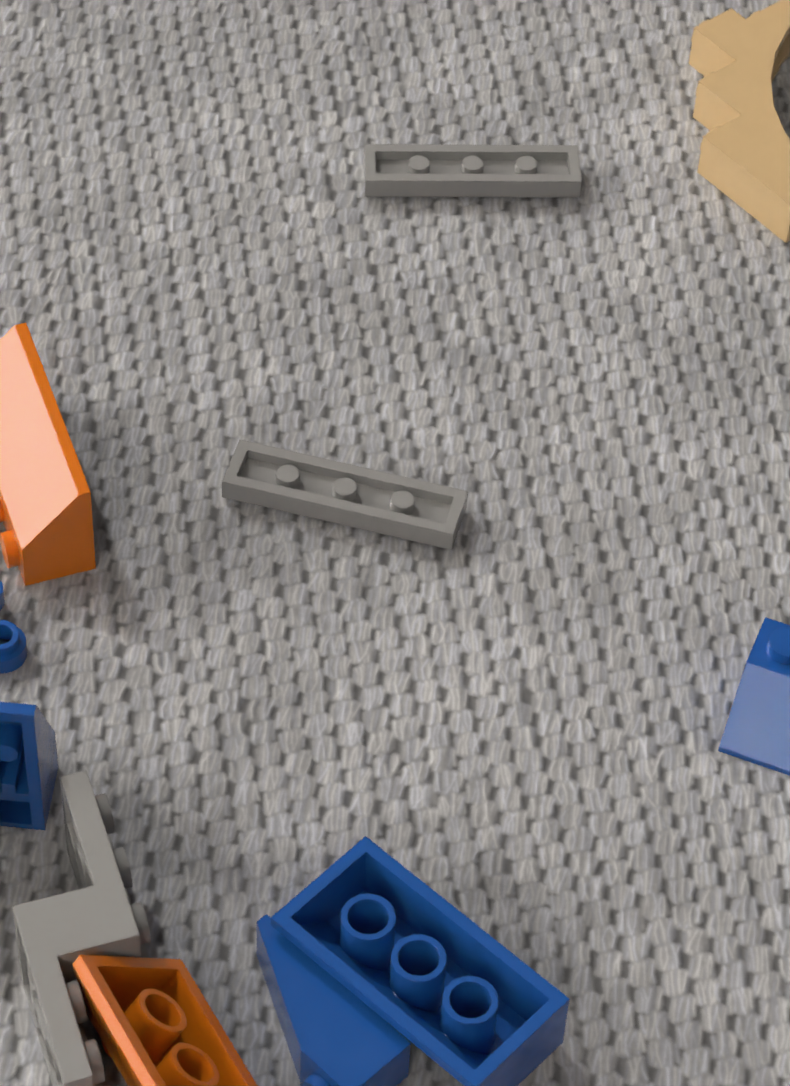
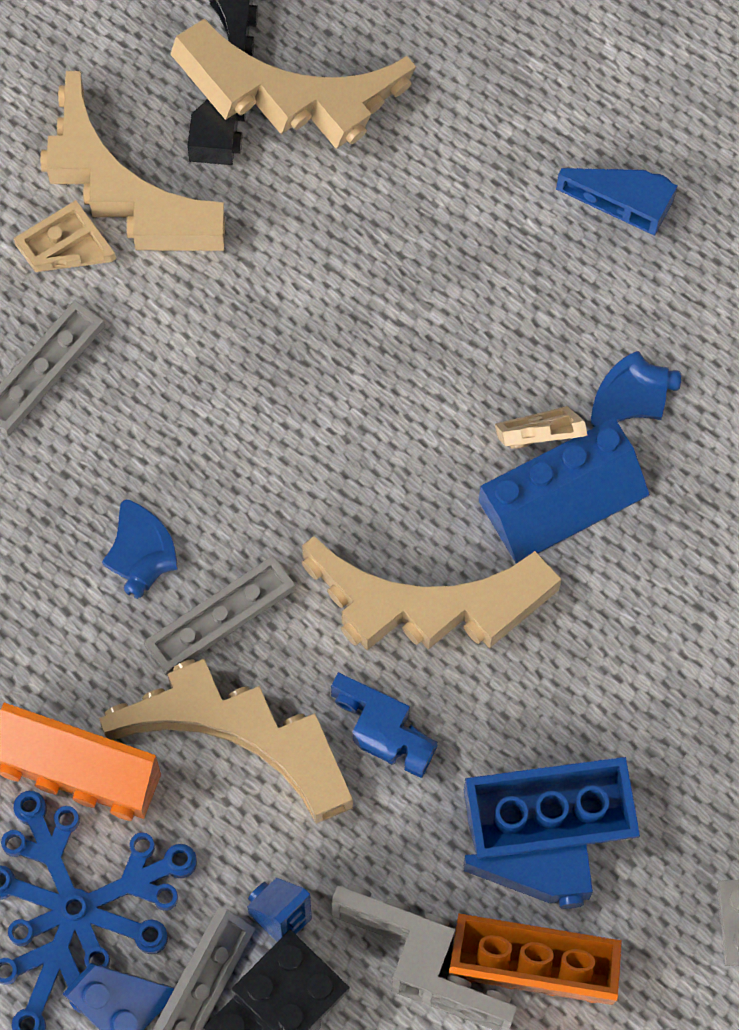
camera: 50 degrees left, 20 degrees up
none -> tan wing [13,200,116,272]
none -> tan arch [99,659,353,824]
none -> blue arm [102,499,178,599]
none -> tan arch [302,536,561,650]
none -> blue plate [331,672,438,778]

